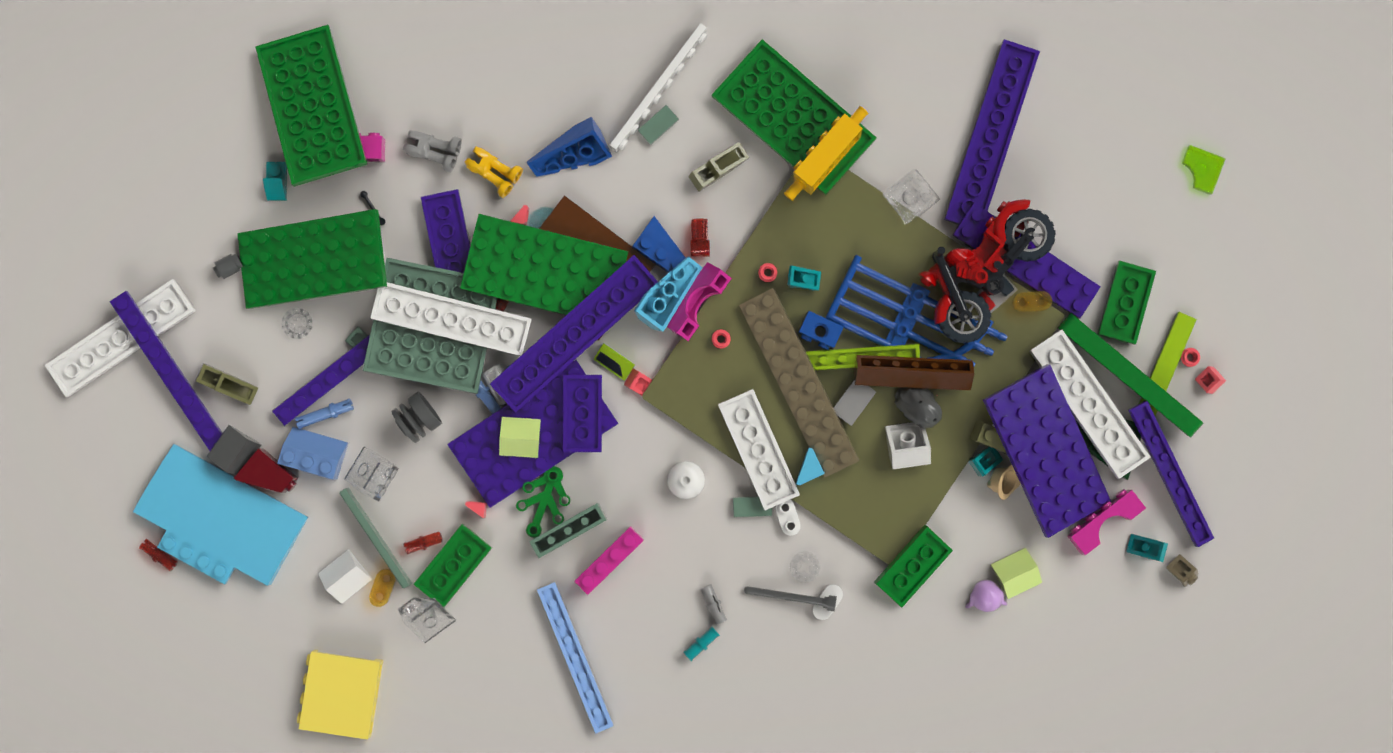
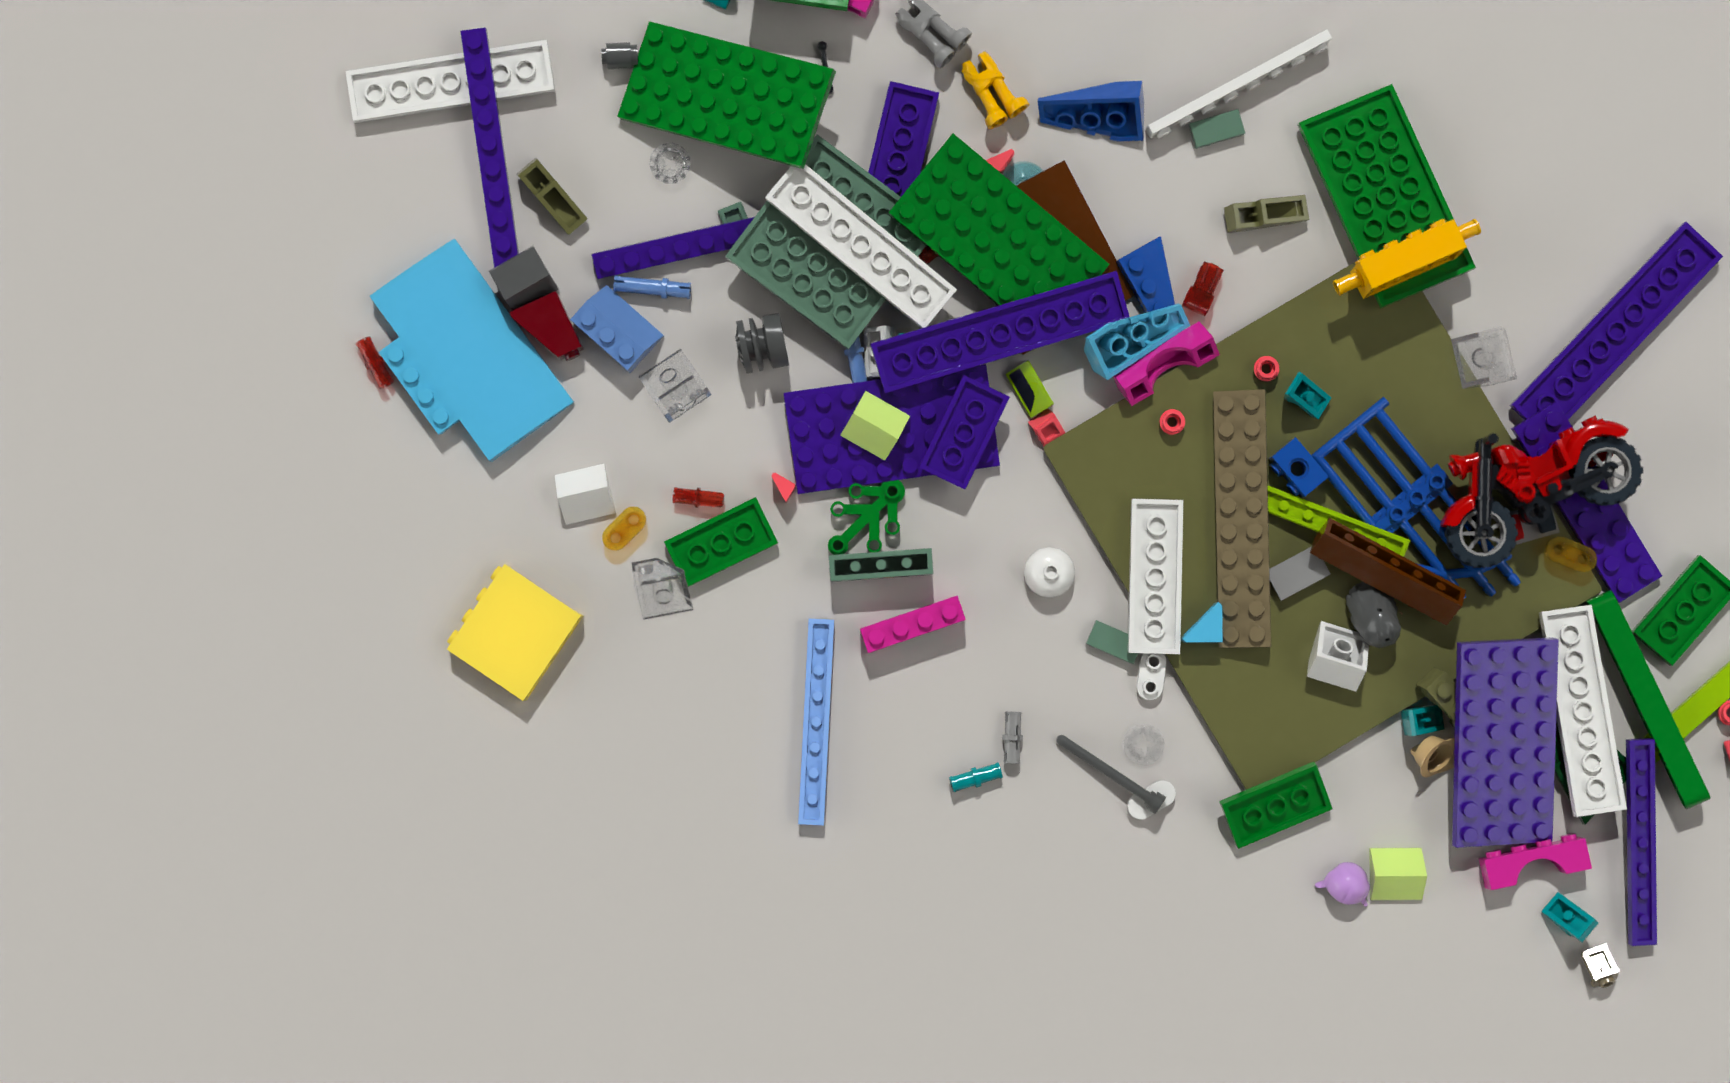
camera: 25 degrees right, 0 degrees up
sand green tile [339,488,412,588] -> none

